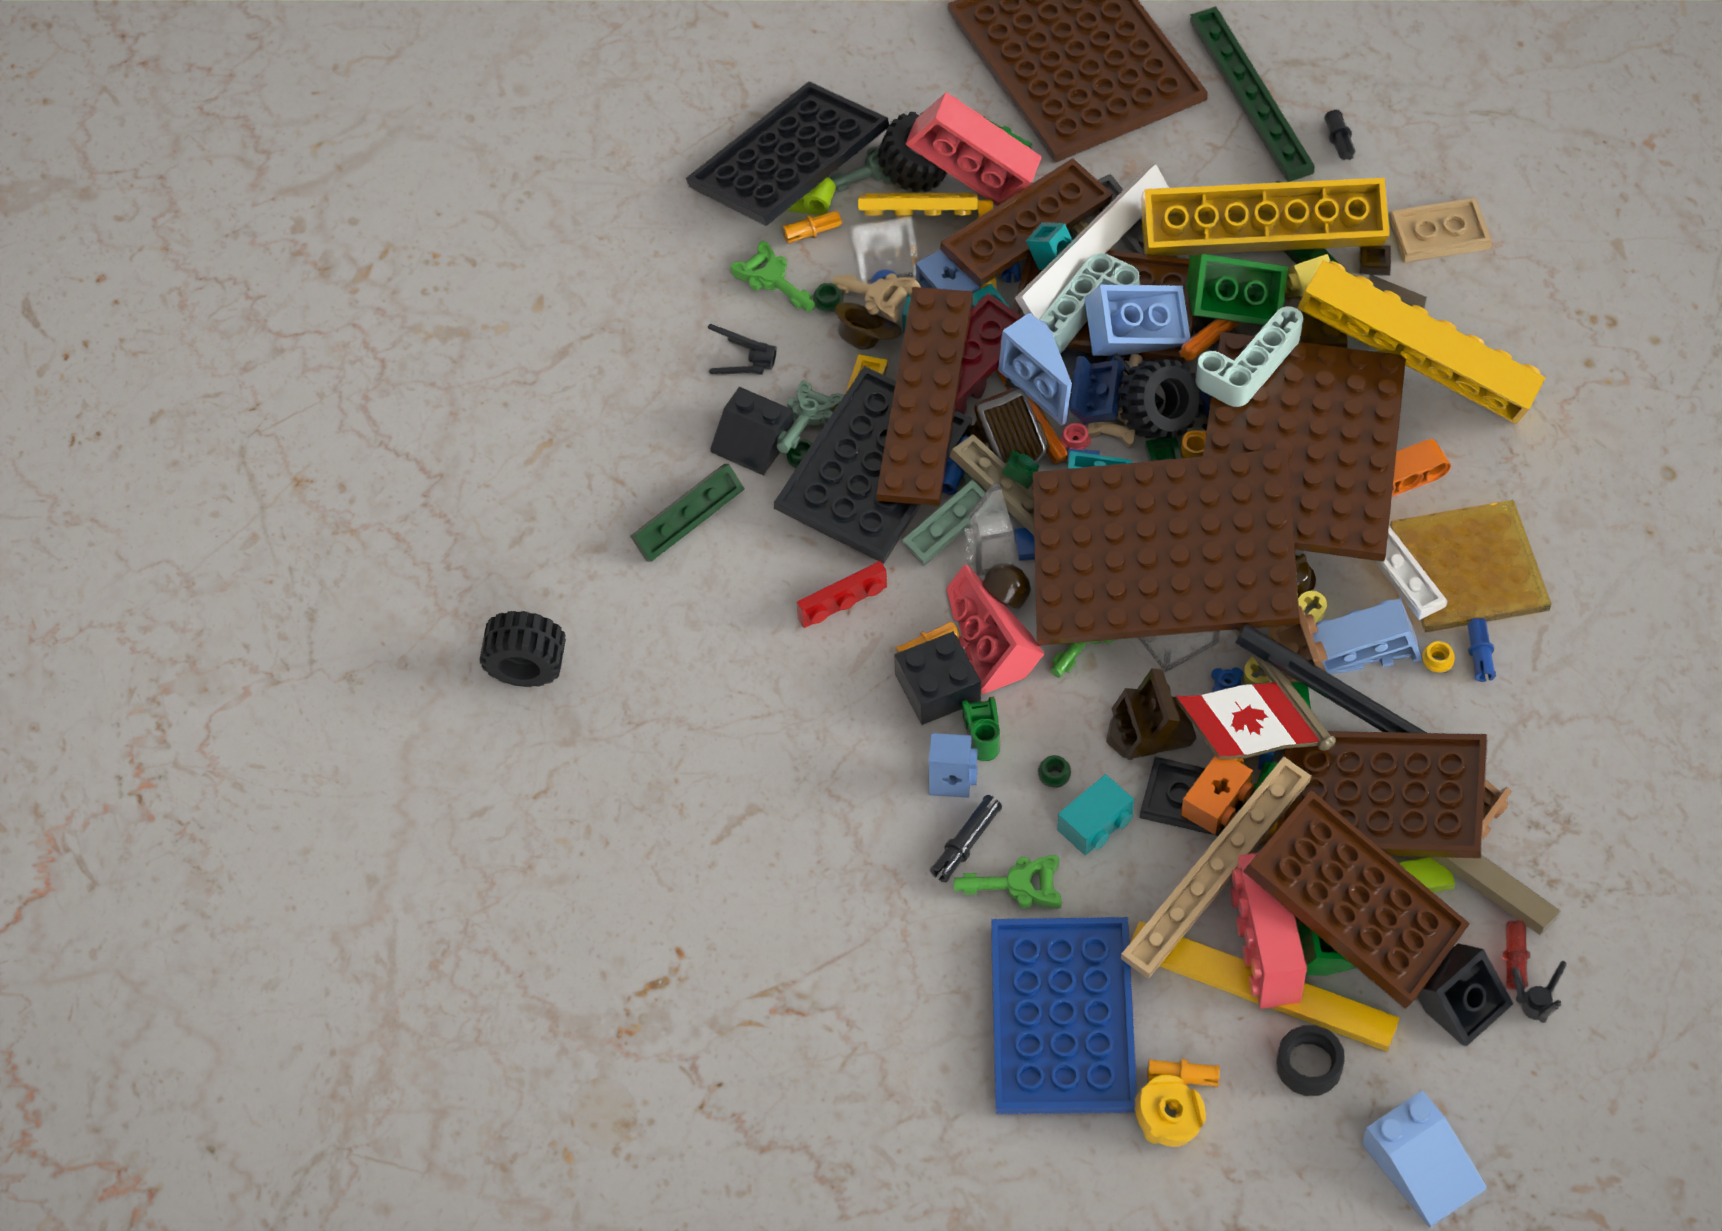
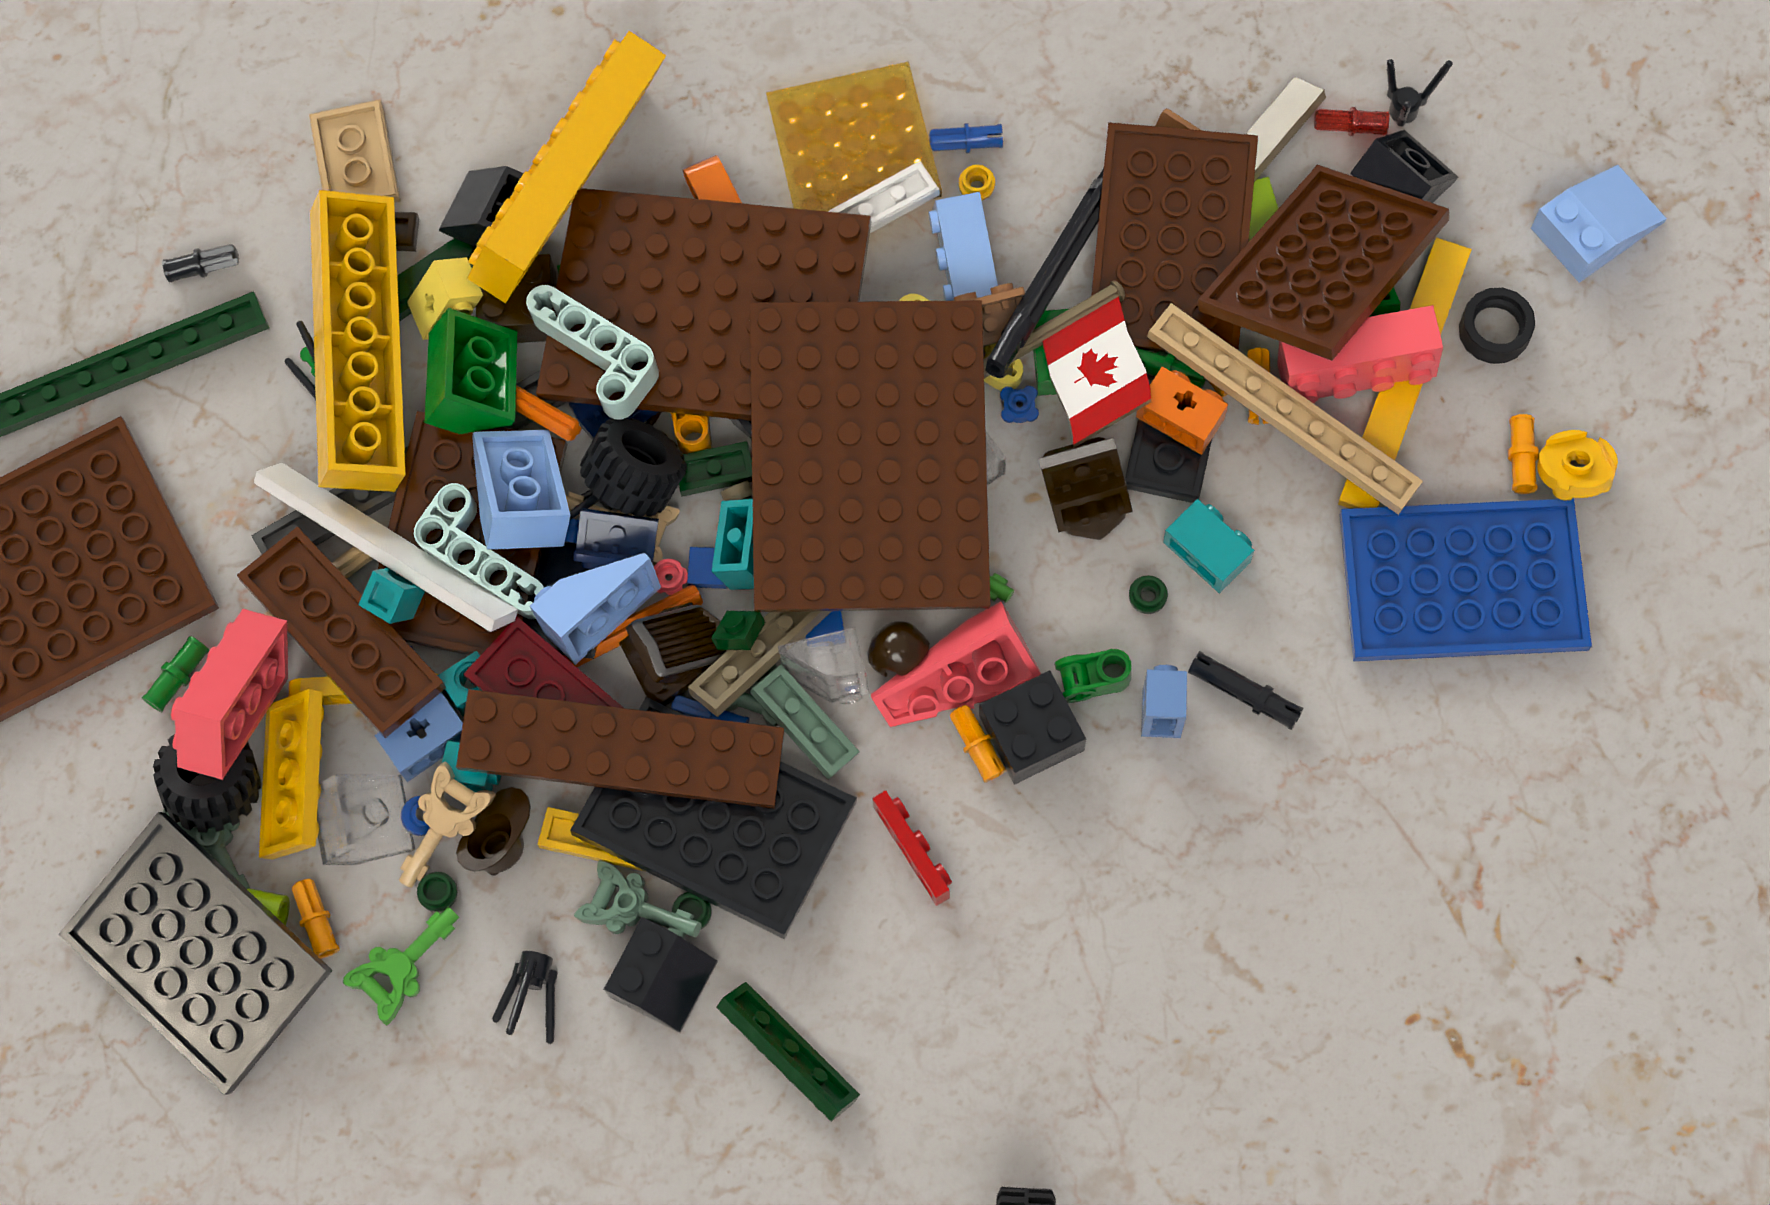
camera: 90 degrees left, 15 degrees up
bright green piece [954,855,1062,909] -> none

